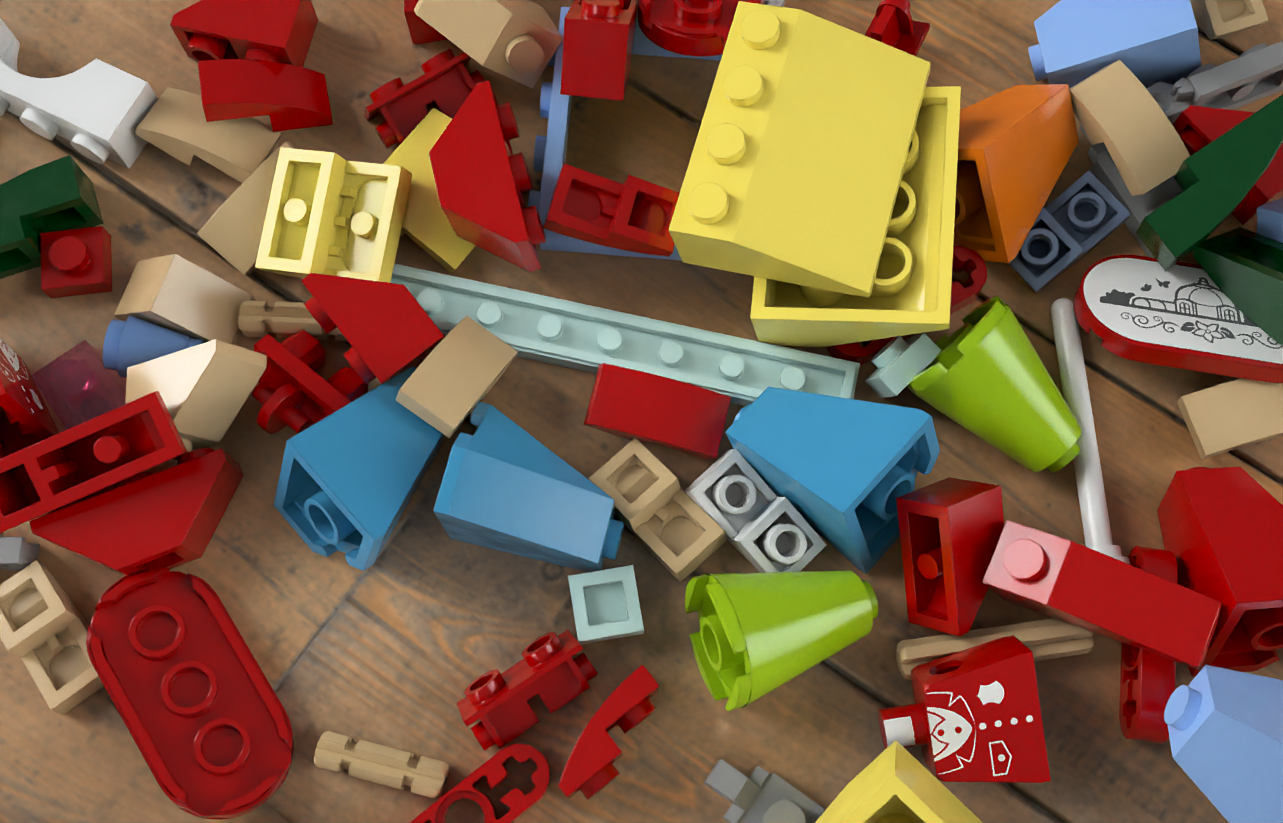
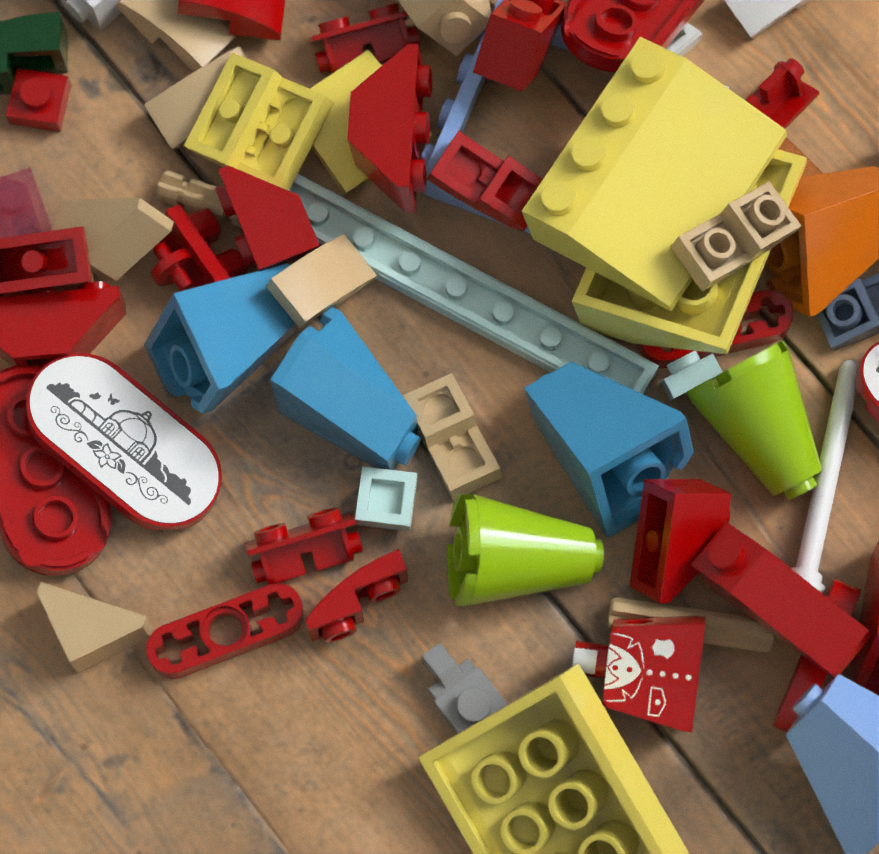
camera: 20 degrees right, 0 degrees up
medium blue cone [103,316,204,378] -> none
tan slope [114,254,255,345] -> none
tan axle [314,731,449,798] -> none
red slope [583,363,731,459] -> none
white slope [684,449,827,573] -> none
none -> white tile [26,353,222,531]
none -> tan slope [670,181,801,291]

